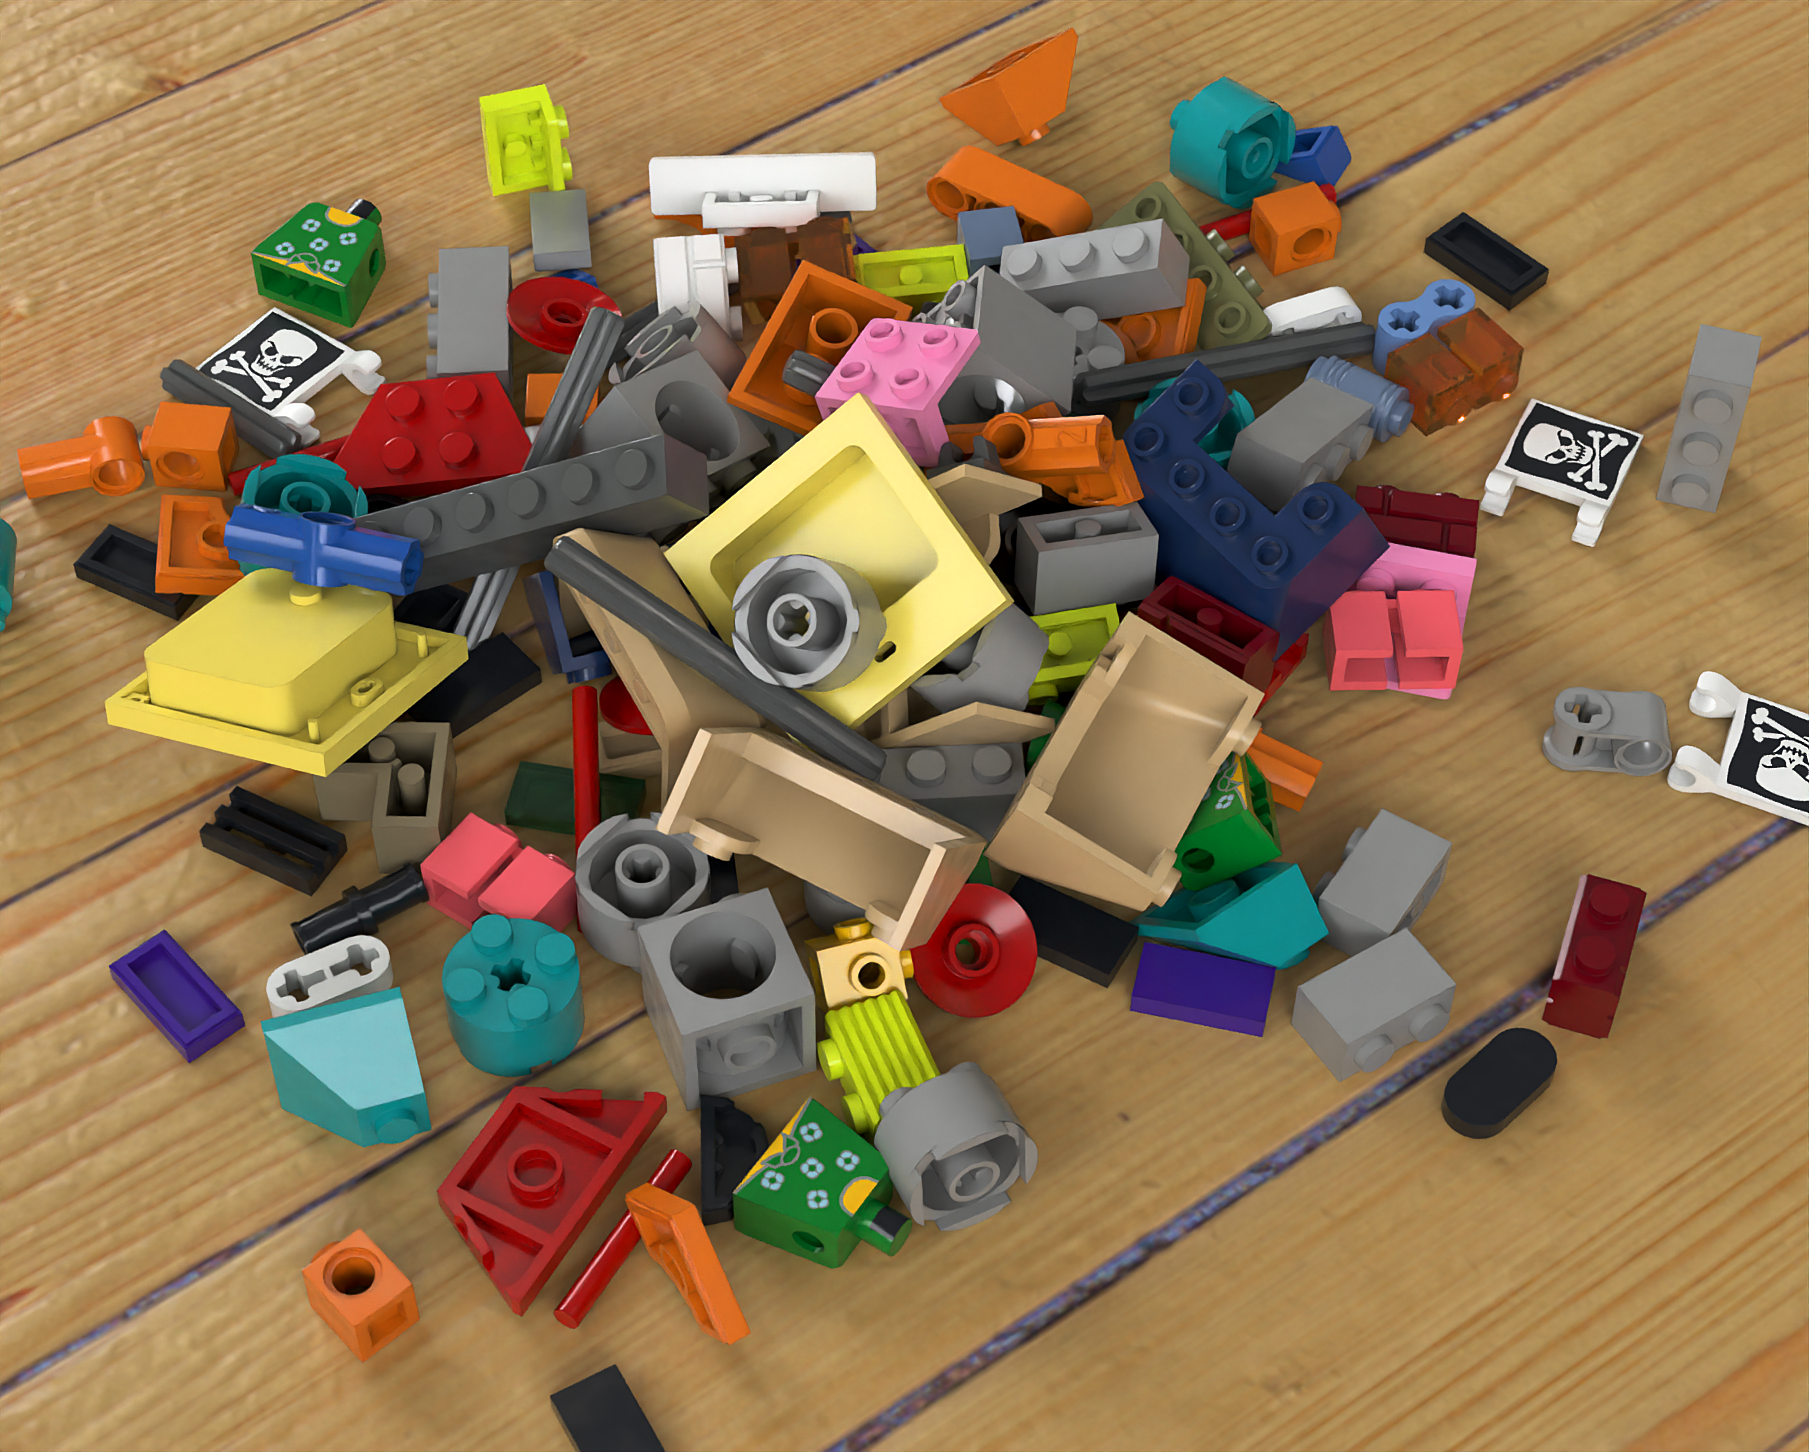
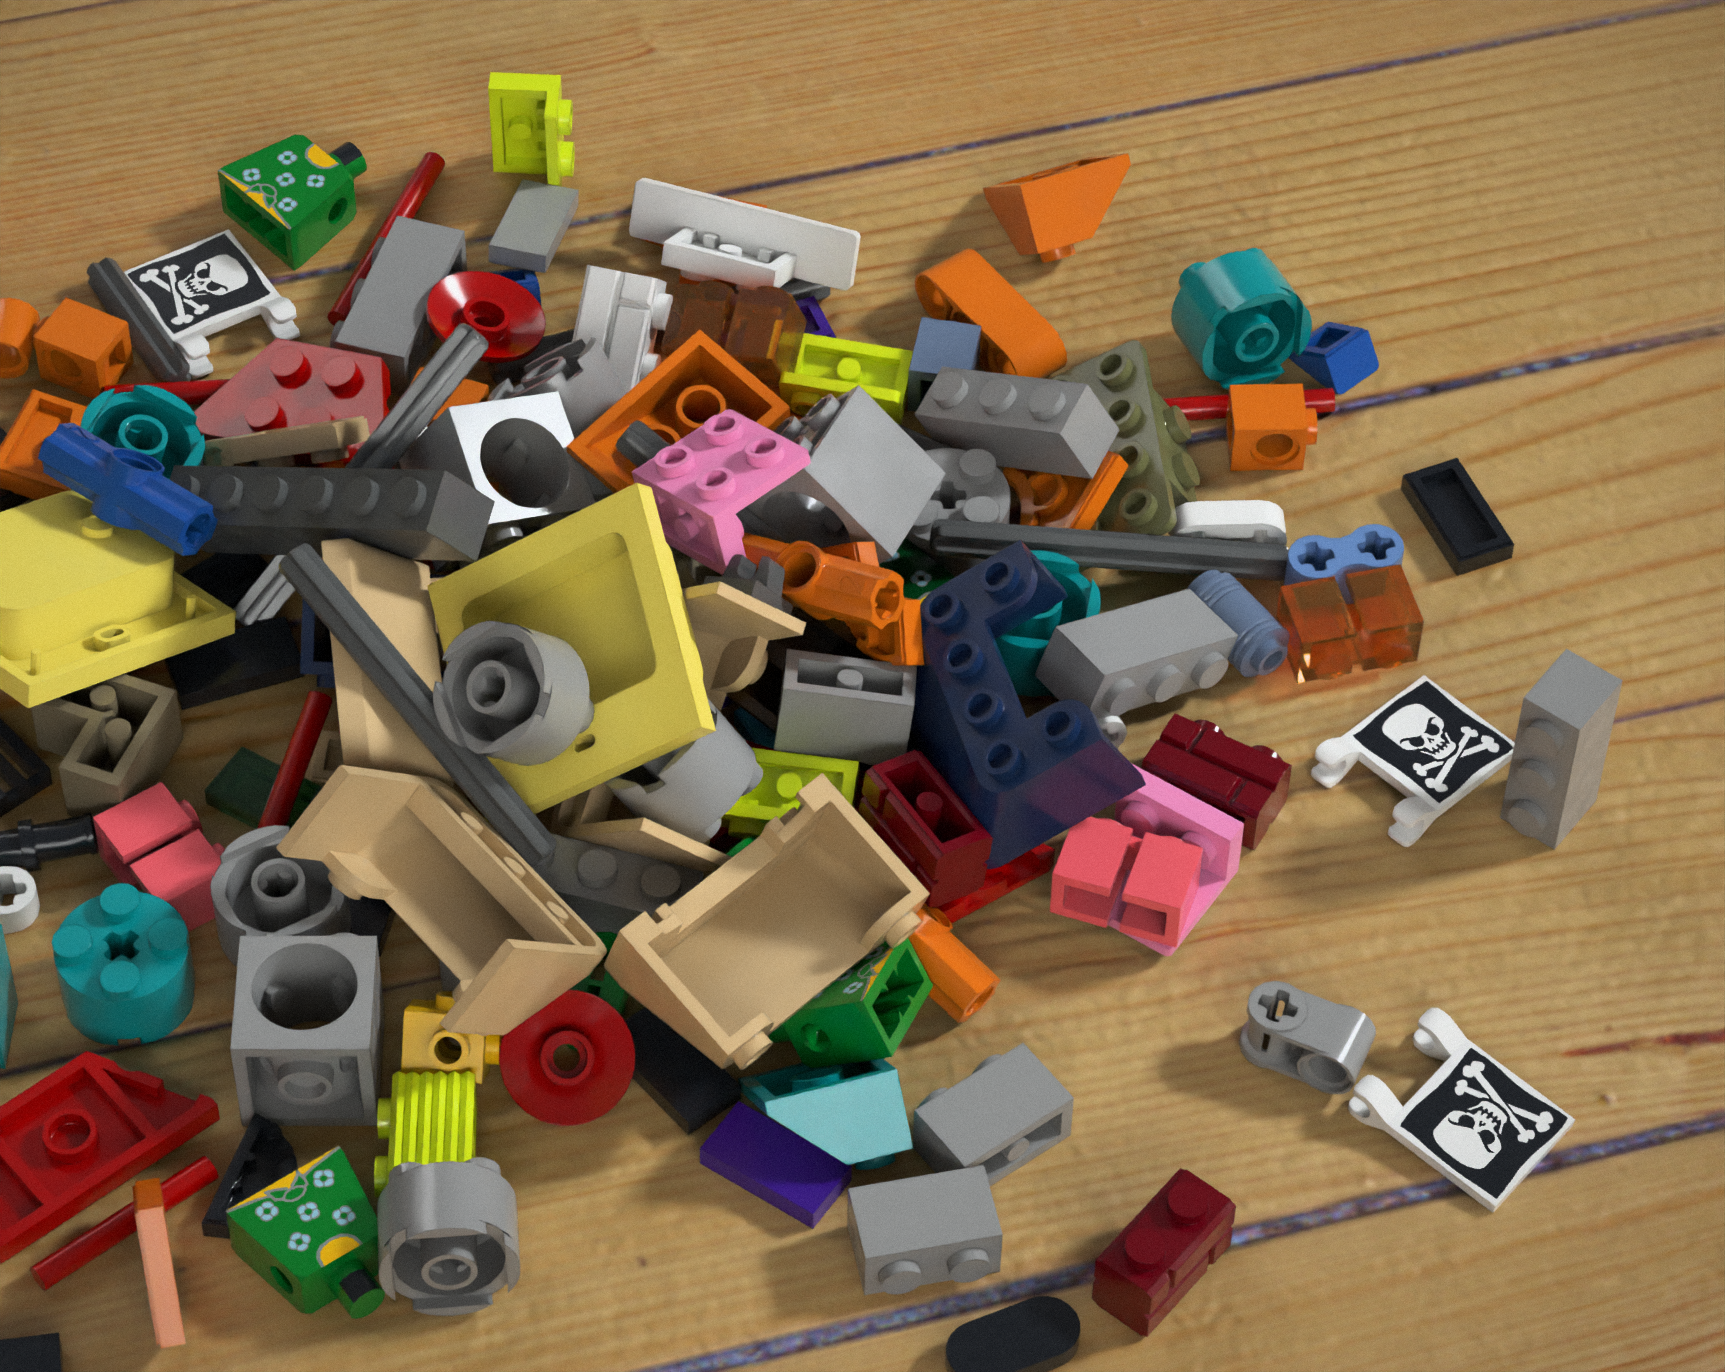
camera: 20 degrees right, 0 degrees up
none -> tan hinge [202,416,370,467]
none -> red bar [327,152,445,326]

